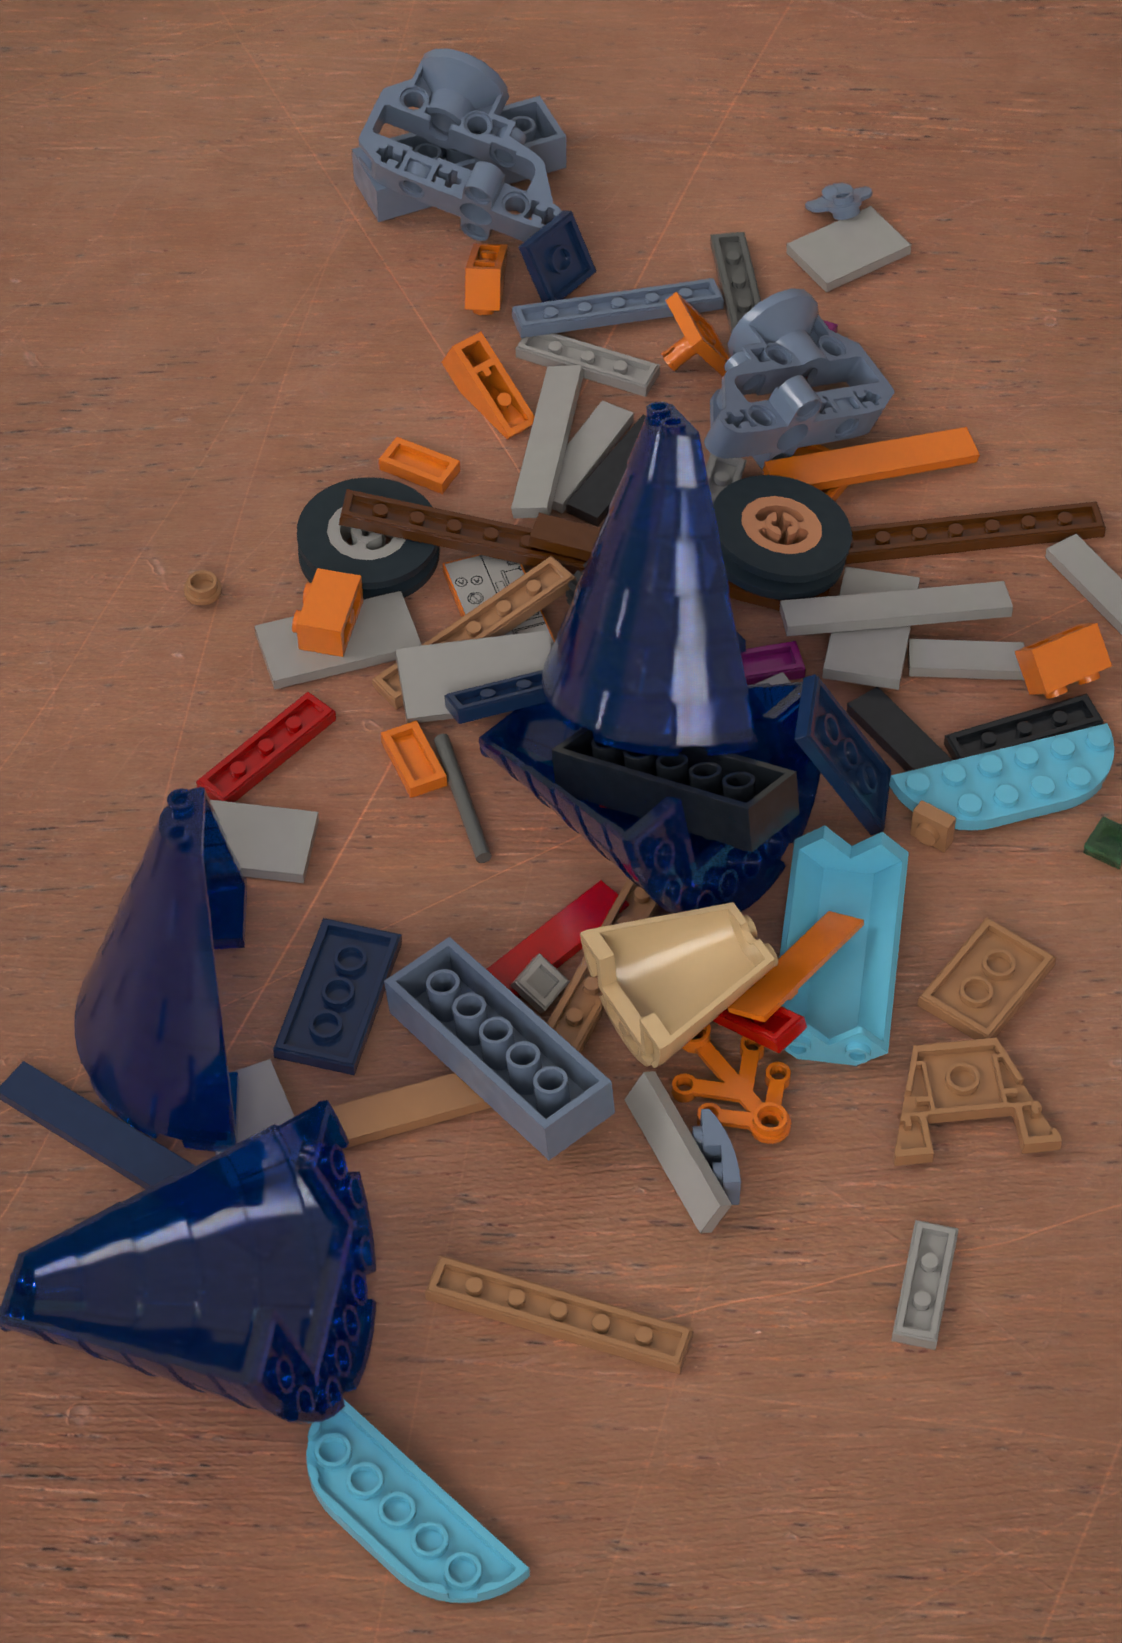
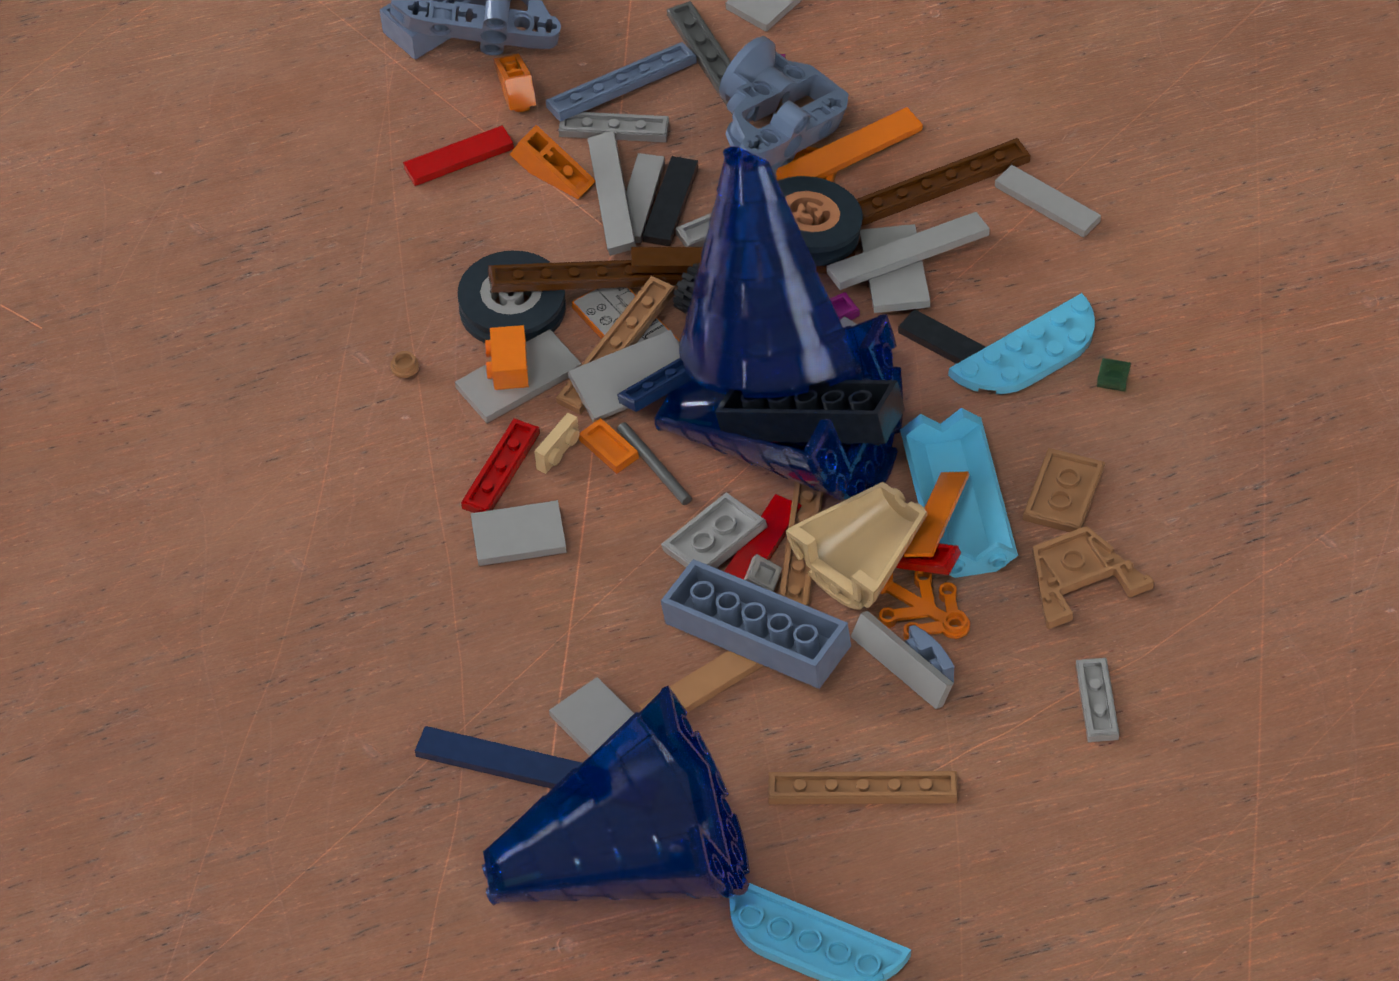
camera: 15 degrees left, 0 degrees up
clear blue cone [75,787,247,1152] -> none
dark blue tile [273,918,402,1075] -> none
orange tile [378,437,460,494] -> none
dark blue tile [518,210,597,302] -> none
orange tile [661,292,730,377] -> none
dark blue tile [794,674,891,835] -> none
light grey tile [908,639,1025,680] -> none
medium nougat plate [910,800,956,853] -> none
black tile [944,694,1104,760] -> none
orange brick [1014,623,1112,699] -> none
none -> red tile [403,125,514,186]
none -> tan plate [534,413,580,474]
none -> light grey tile [661,492,767,568]

